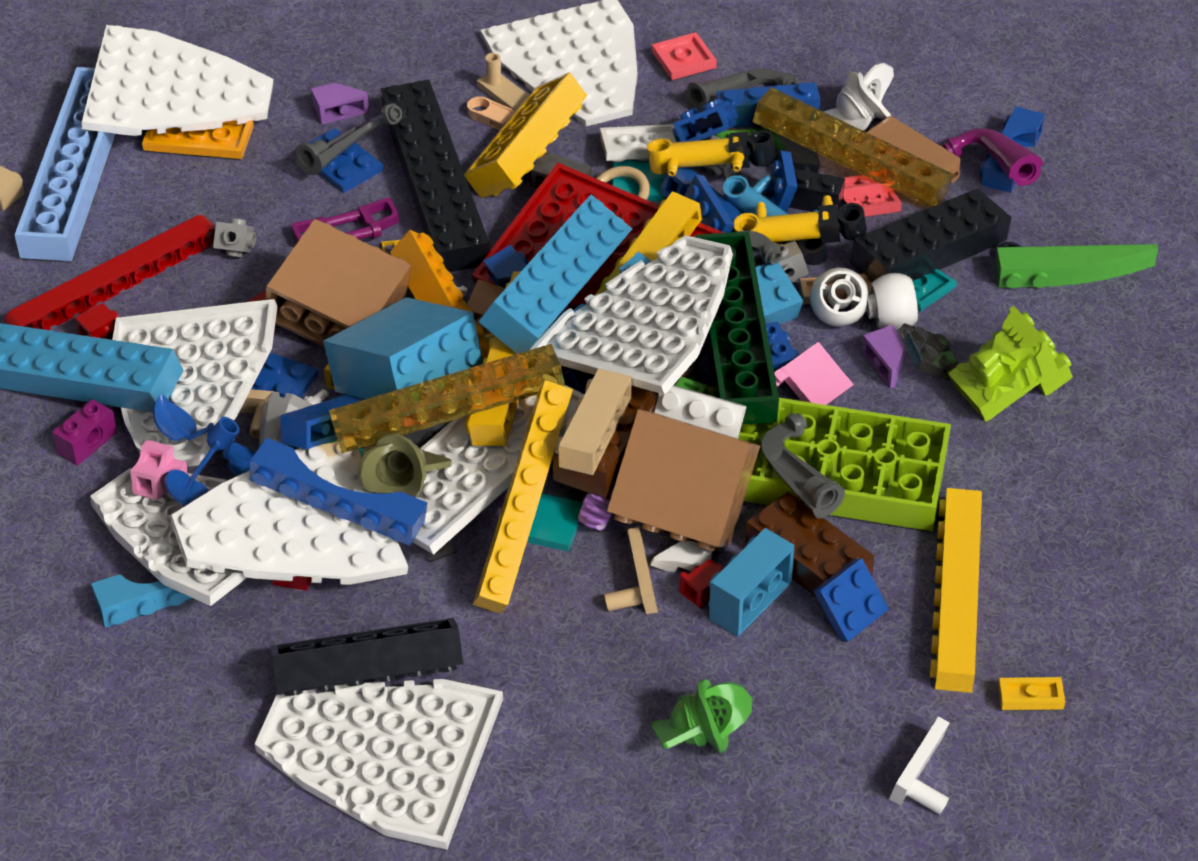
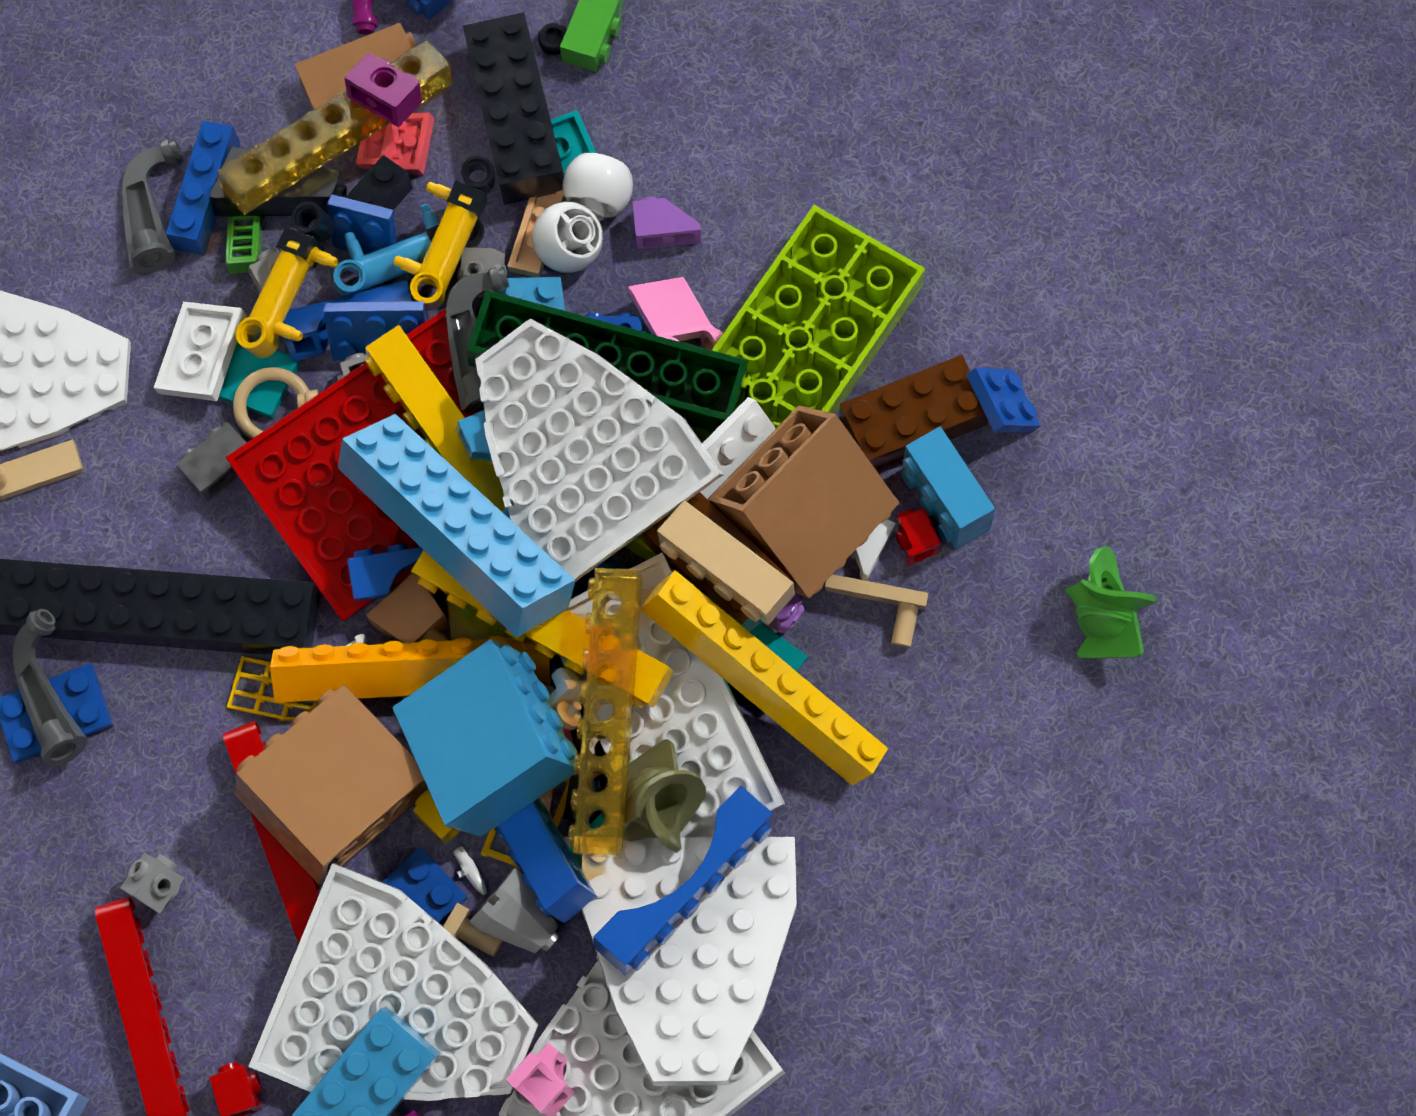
camera: 65 degrees left, 25 degrees up
blue plant [153,393,256,507] -> none
white wing [255,679,503,850] -> none
black brick [271,618,464,696] -> none
magenta bar [292,197,399,243] -> none
yellow brick [464,72,587,198] -> none
light nougat piece [467,97,516,130] -> none
coral plate [652,32,717,80] -> none
blue brick [672,98,738,142] -> none
dark grey animal [761,413,845,518] -> none
white helmet [823,63,894,142] -> none
white piece [889,716,949,815] -> none
clear smoke plate [898,323,958,381] -> none
yellow brick [930,488,982,693] -> none
lime brick [948,306,1073,422] -> none
yellow plate [998,677,1065,710] -> none
none -> magenta brick [344,52,422,128]

